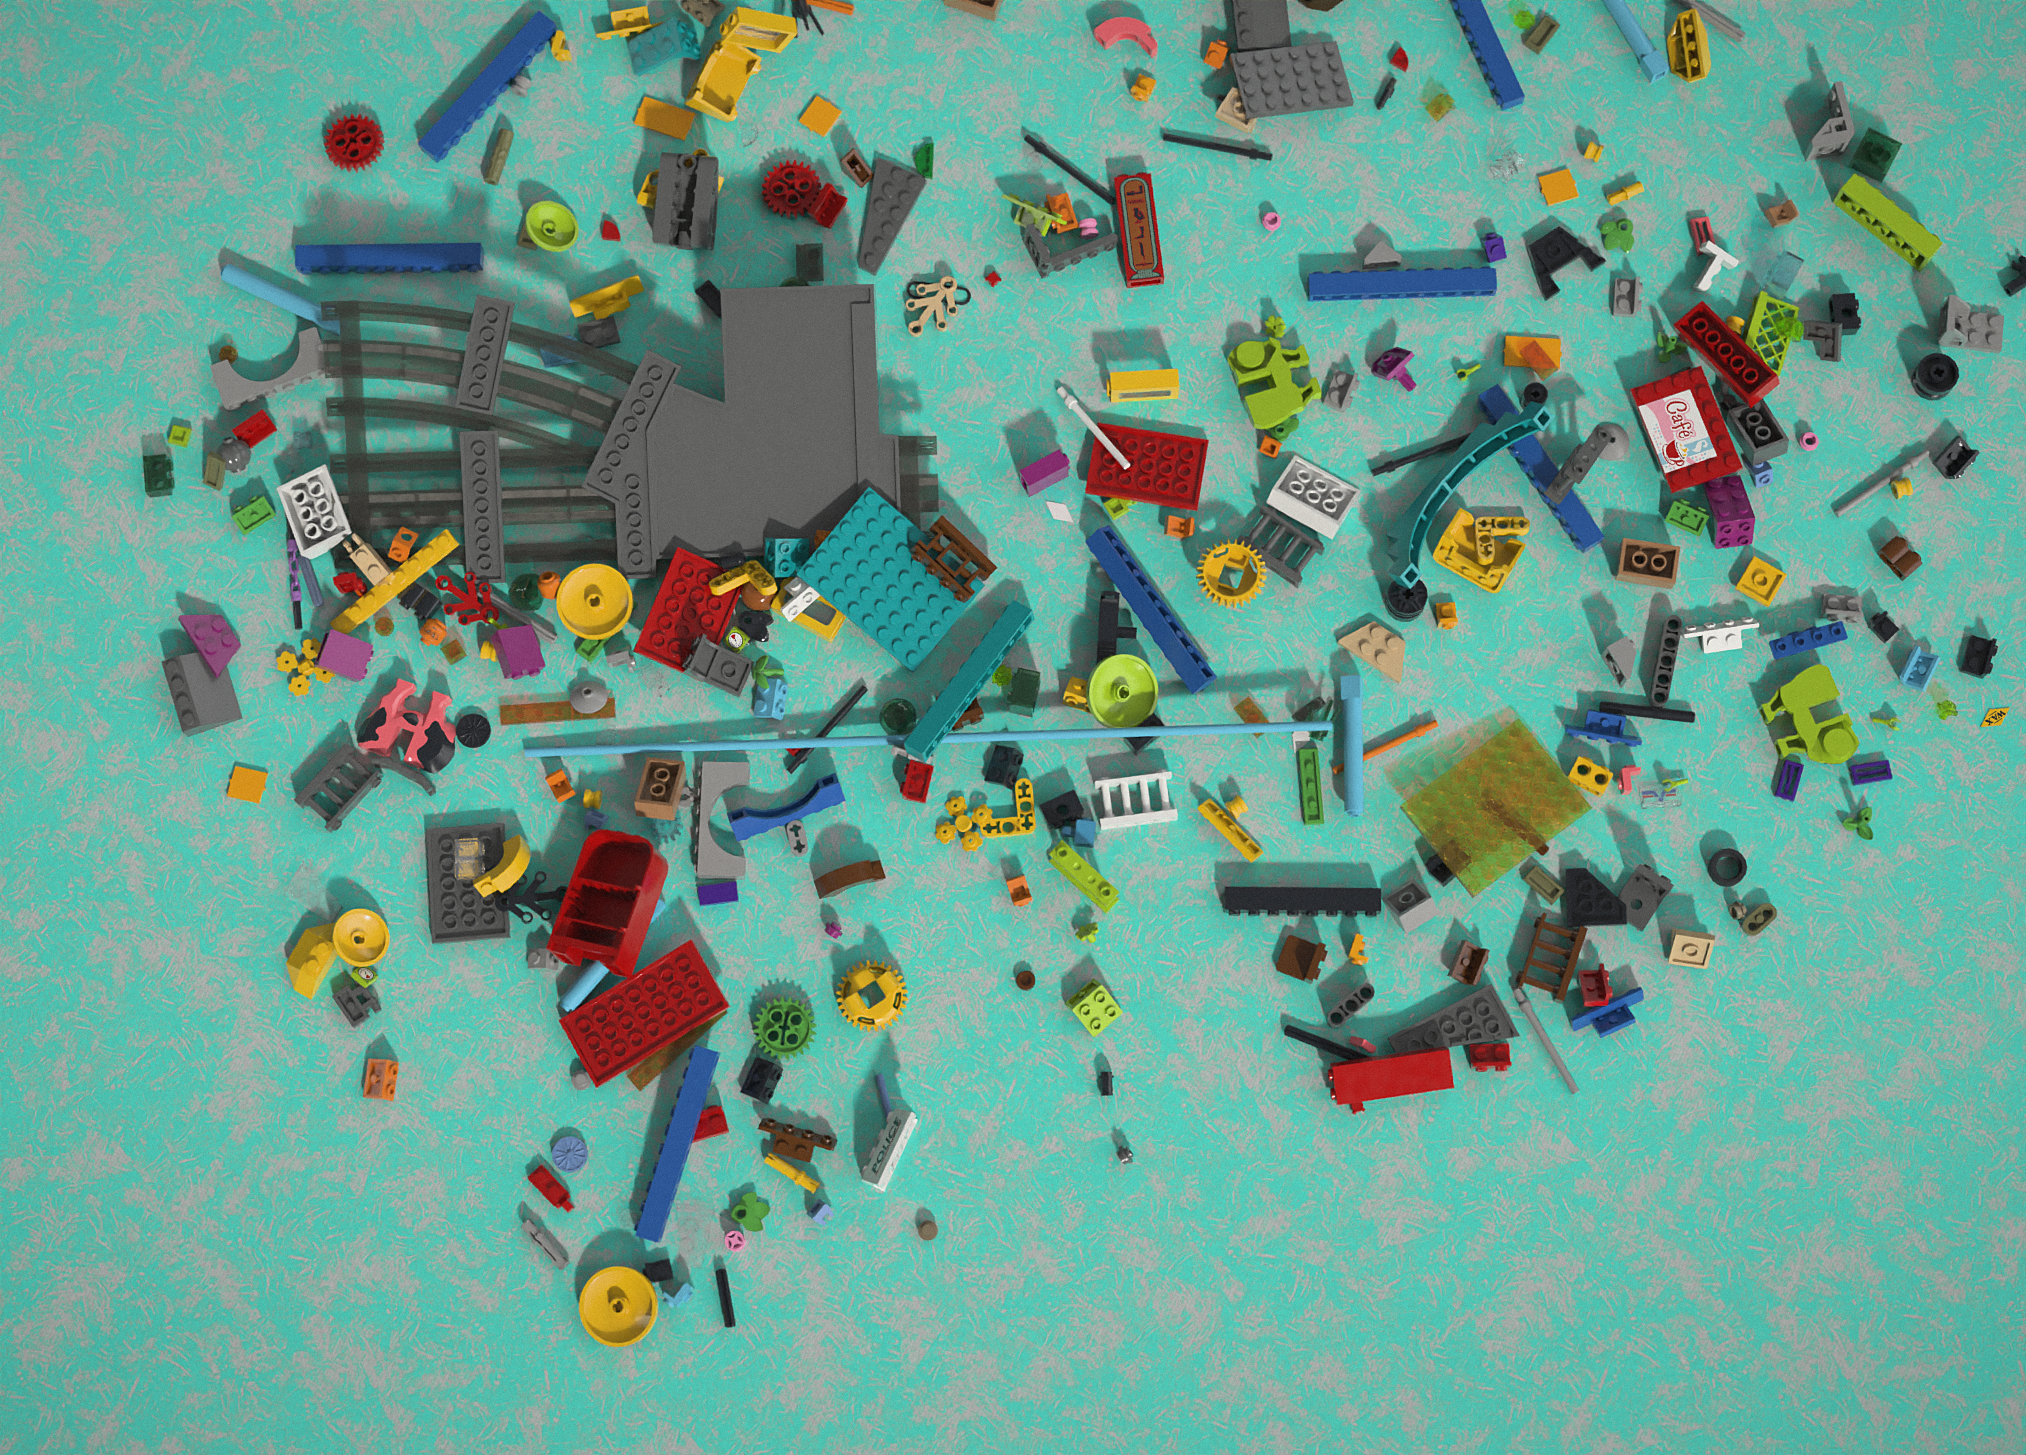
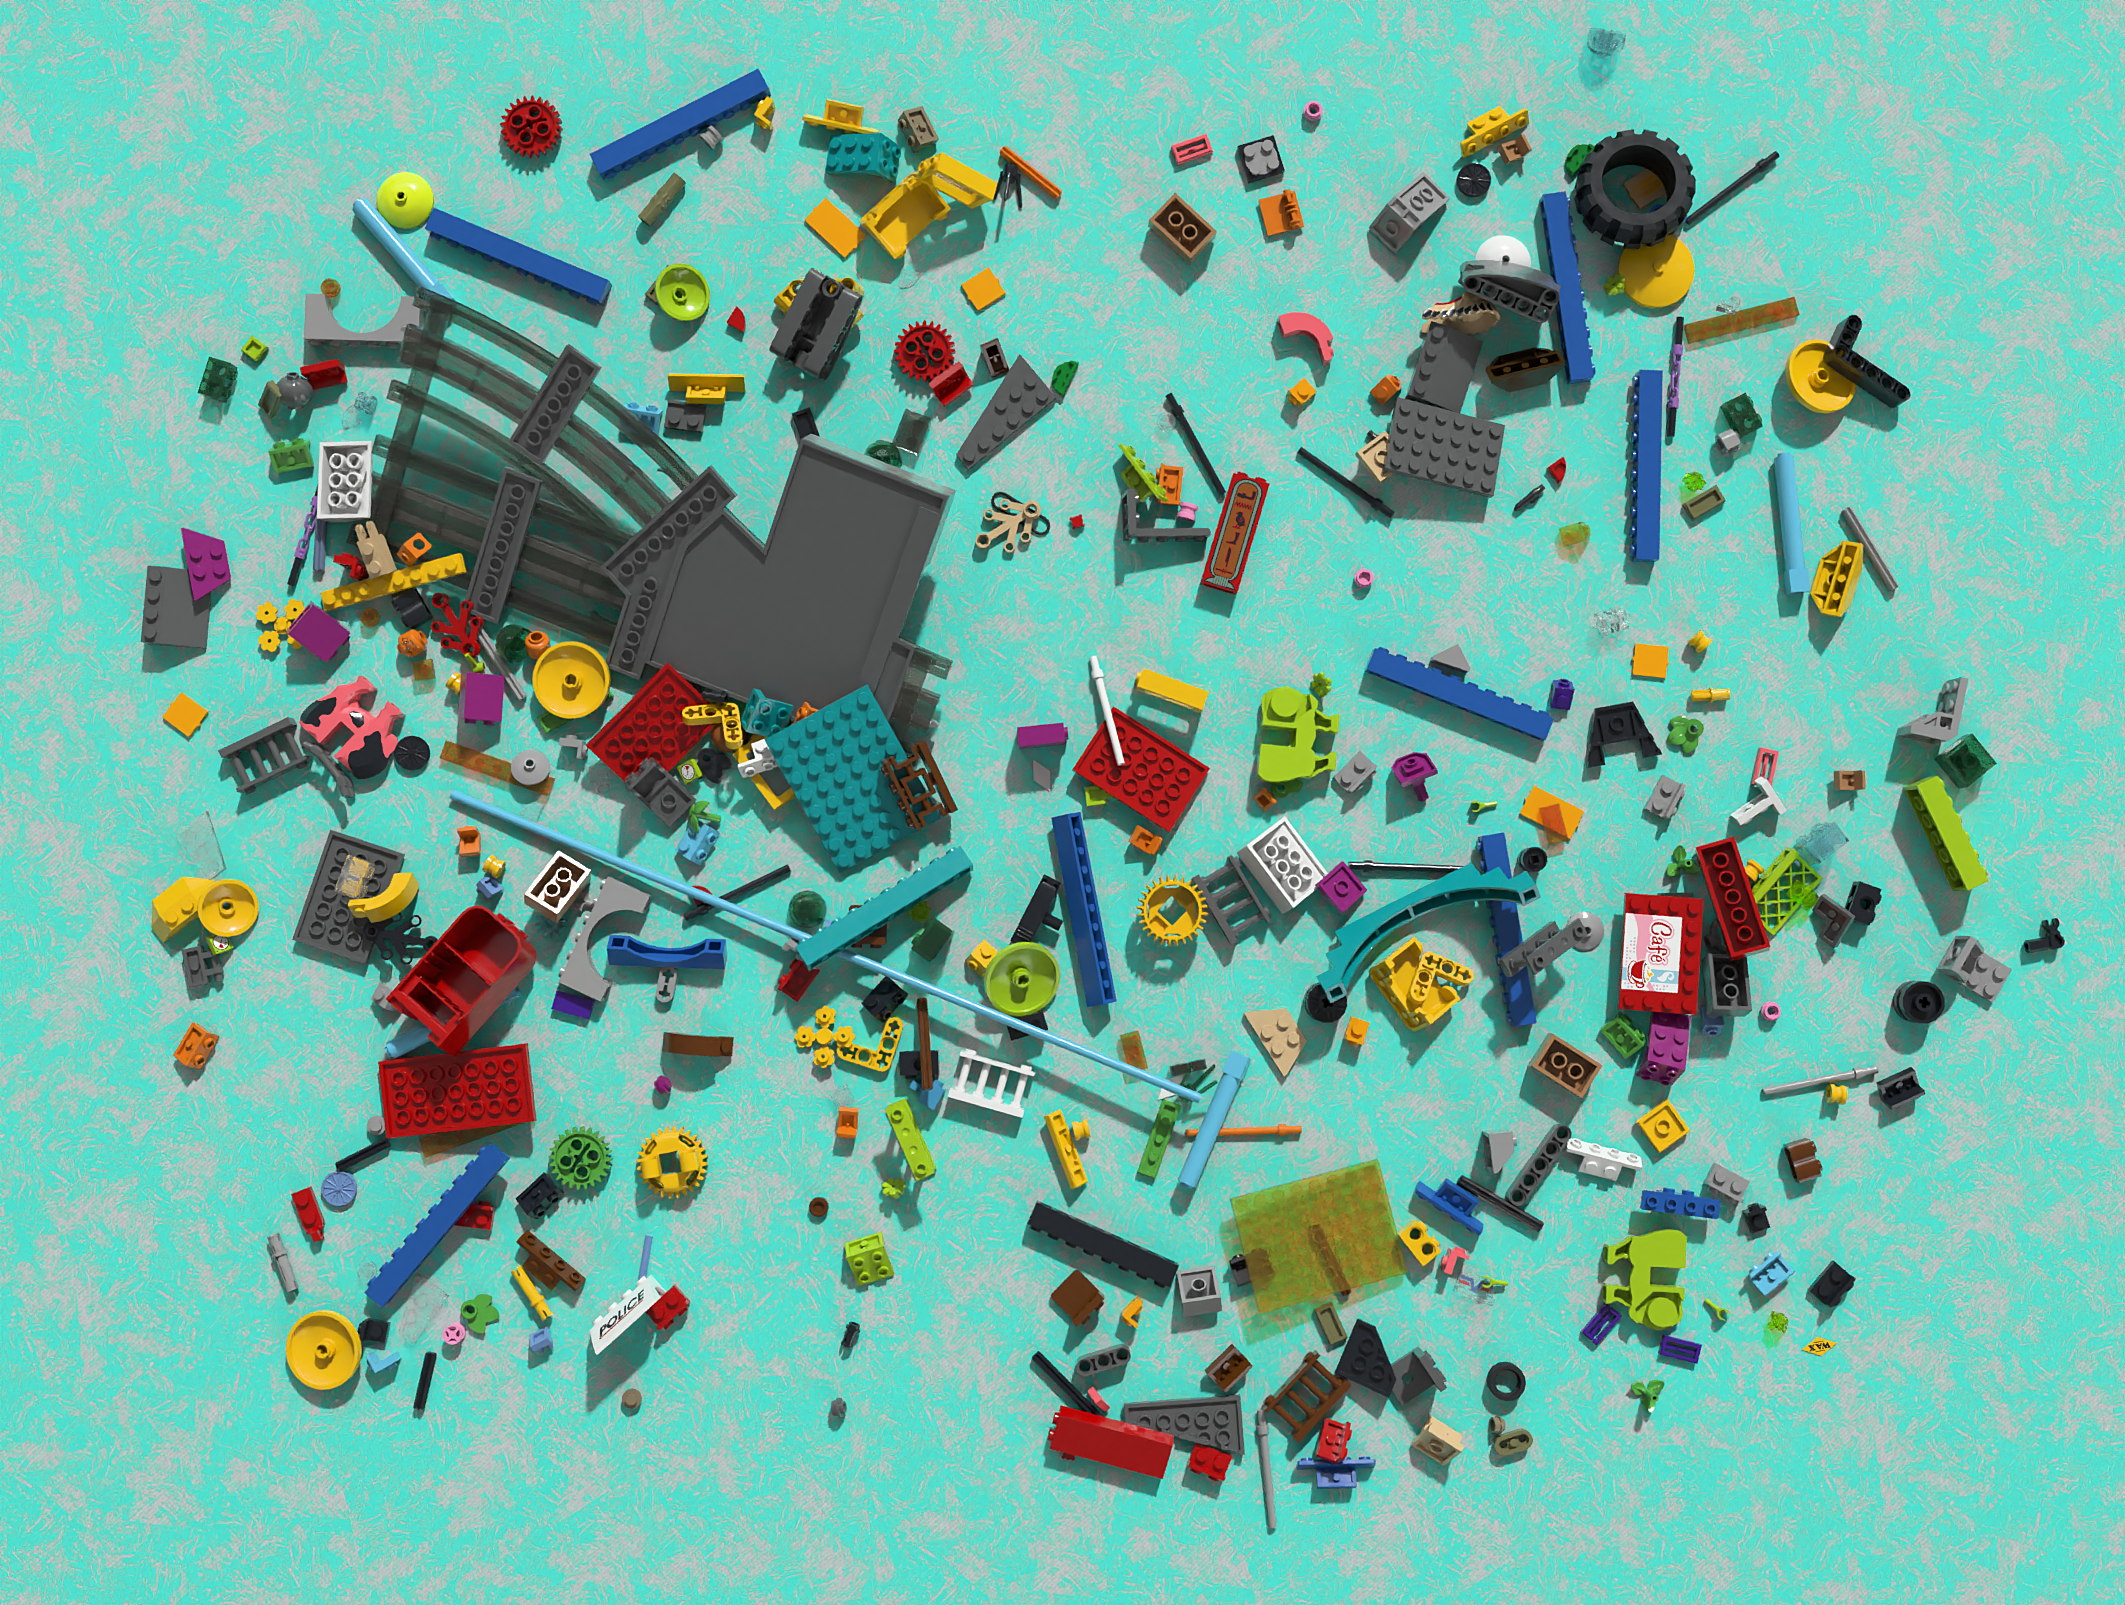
camera: 15 degrees right, 10 degrees up
none -> black axle [335,1138,391,1172]
none -> neon yellow dish [377,172,434,229]
none -> red bracket [645,1285,690,1331]
none -> reddish brown axle [917,998,933,1091]
none -> magenta plate [1315,861,1367,915]

